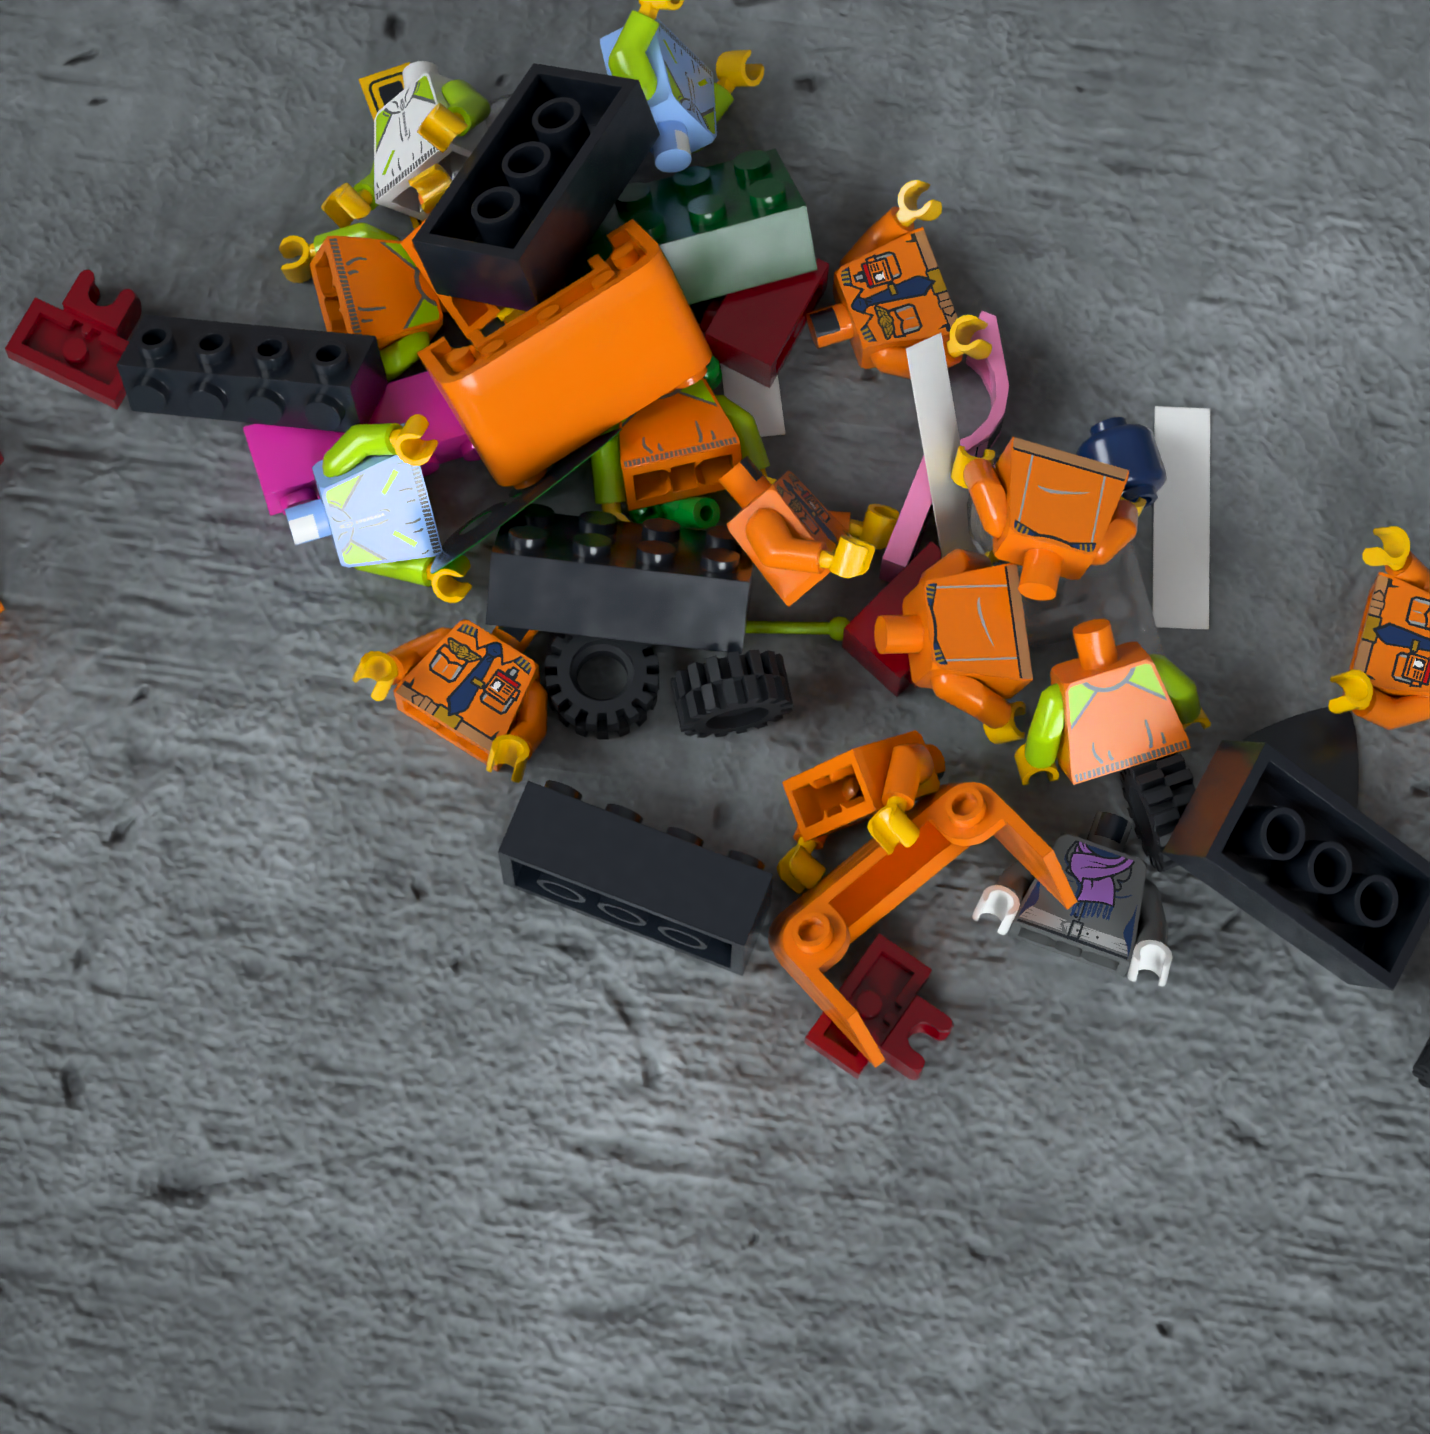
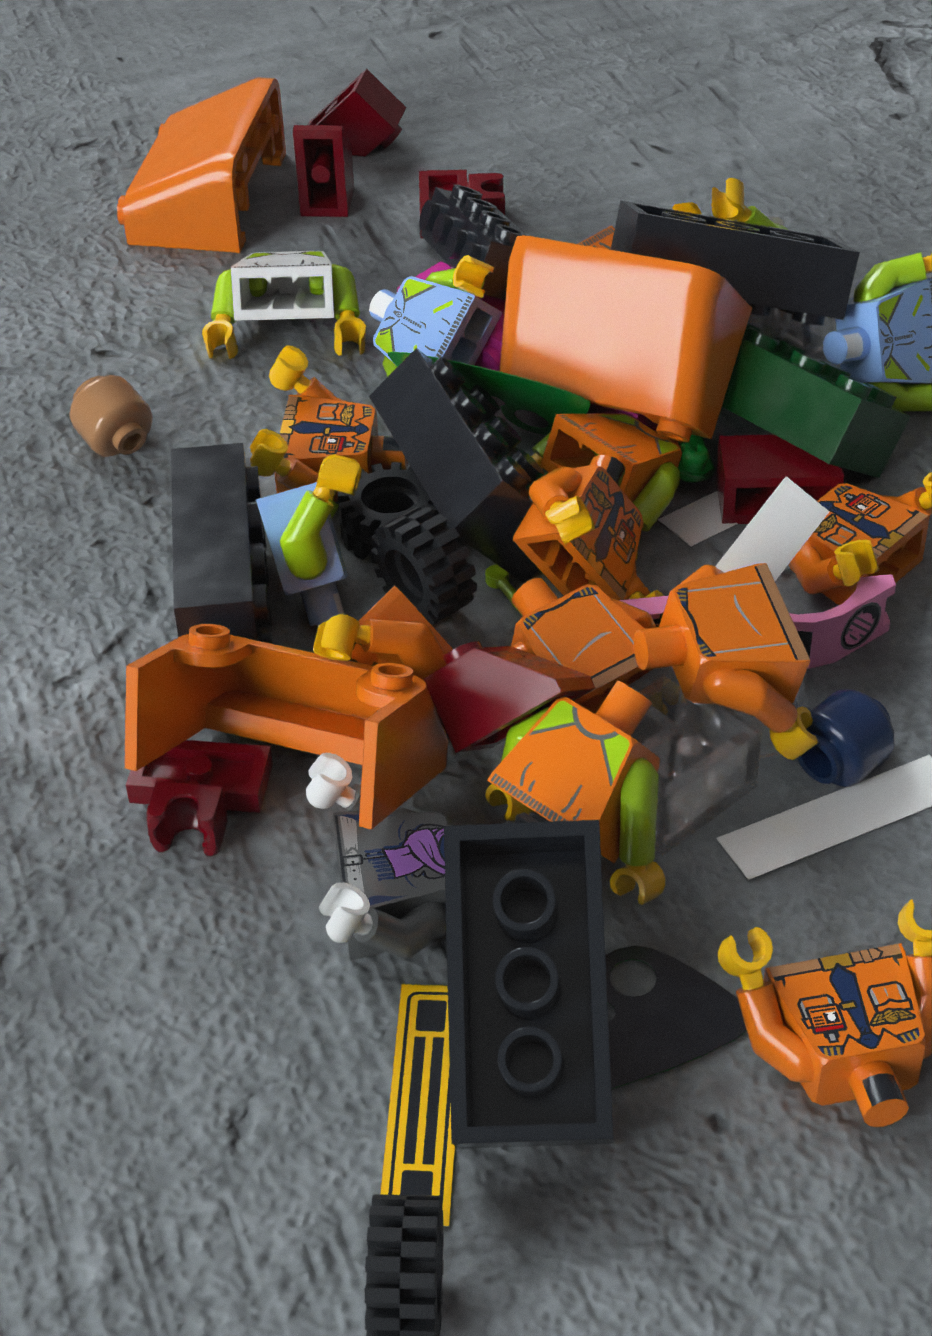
camera: 65 degrees right, 30 degrees down
none -> medium nougat head [69,375,153,457]
none -> torso [202,251,366,359]
none -> torso [256,454,362,626]
none -> sticker [380,984,455,1226]
none -> dark red slope [423,641,596,753]

